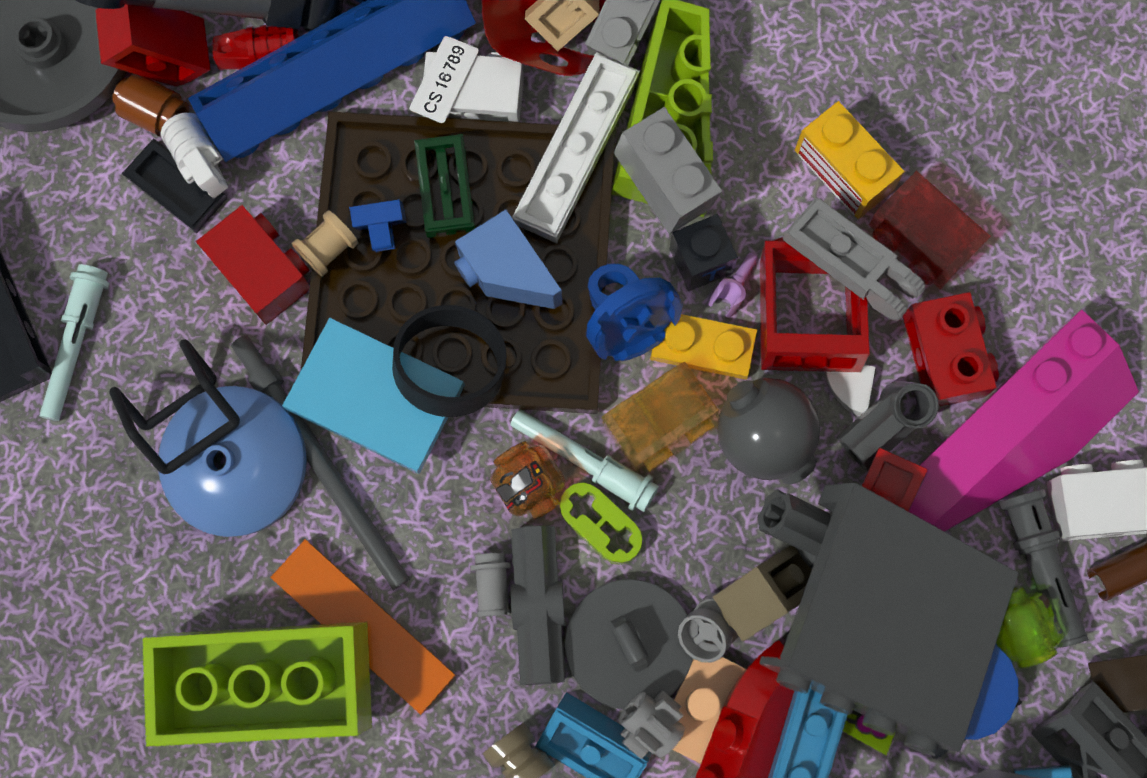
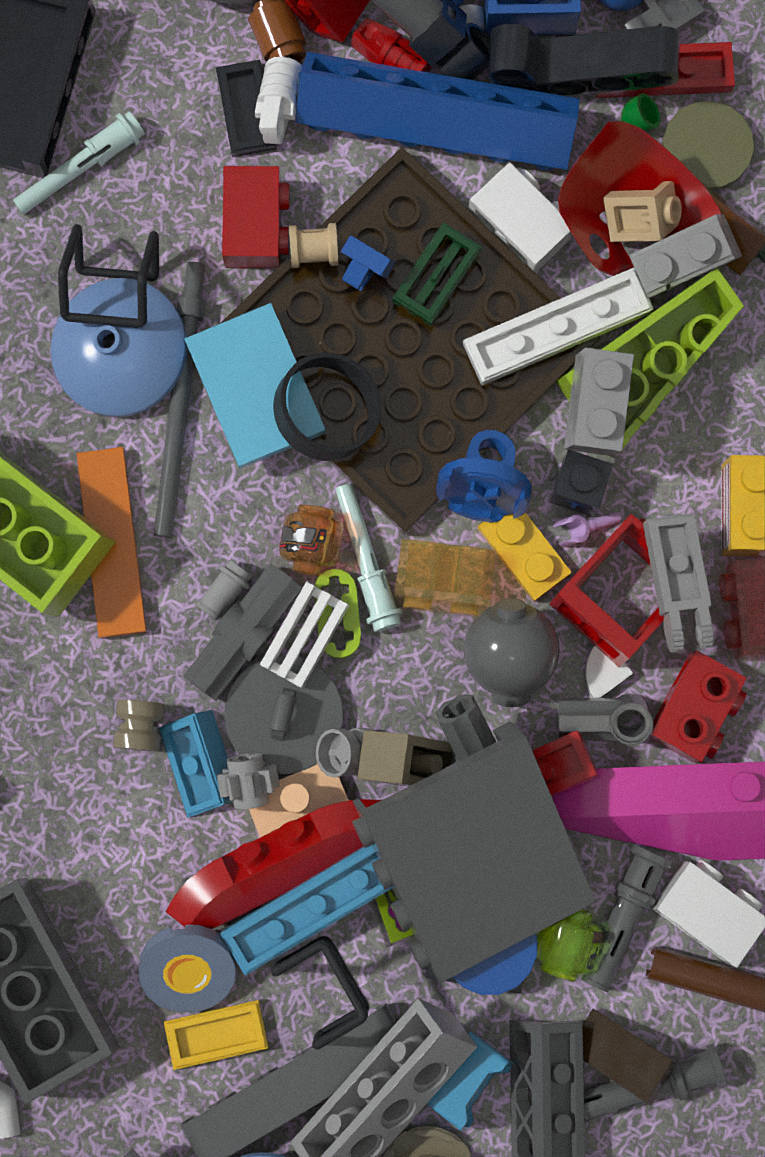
camera: 35 degrees right, 5 degrees up
white sticker [410,36,479,123] -> none
medium blue slope [454,210,563,309] -> none
none -> white tile [260,581,349,689]

